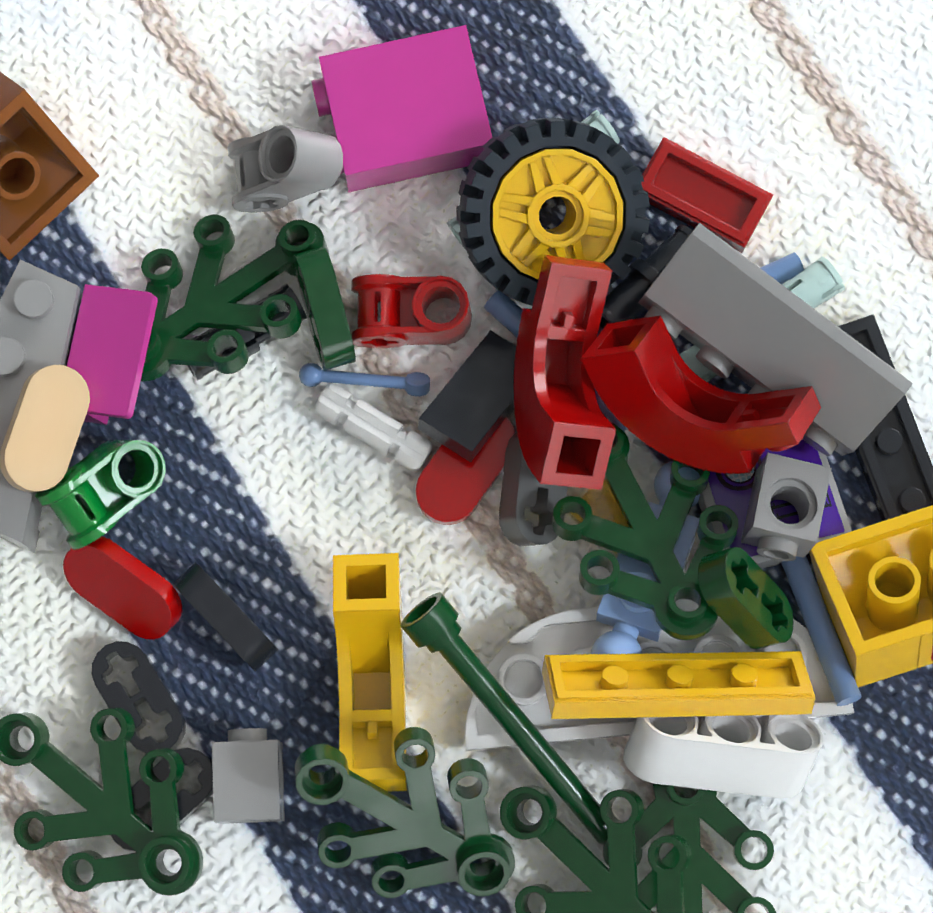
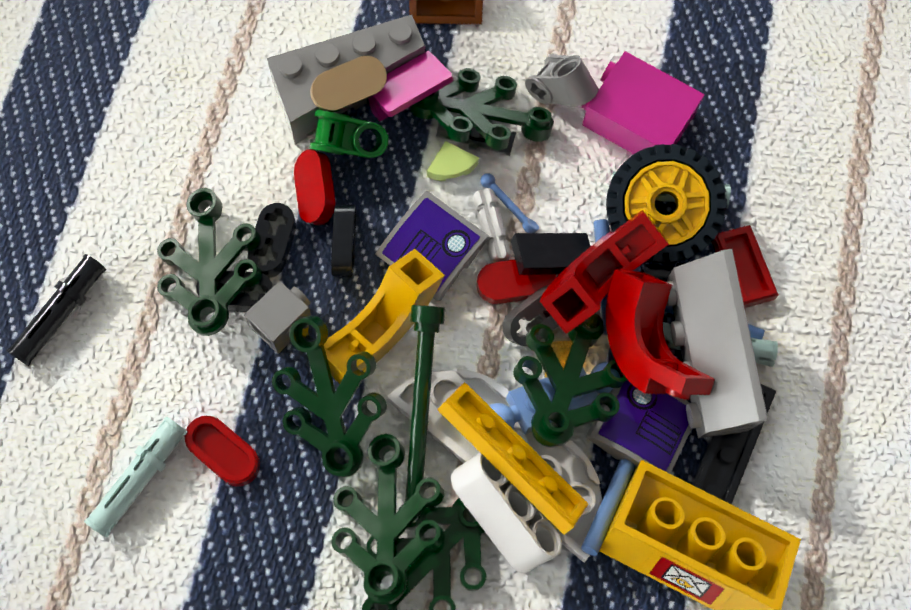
camera: 40 degrees right, 10 degrees down
dark green beam [293,247,356,371] -> none
red piece [351,274,472,348] -> none
dark green beam [698,547,794,649] -> none
light grey brick [741,453,832,561] -> none
none -> slope [375,191,490,301]
none -> yellowish green tile [427,141,479,181]

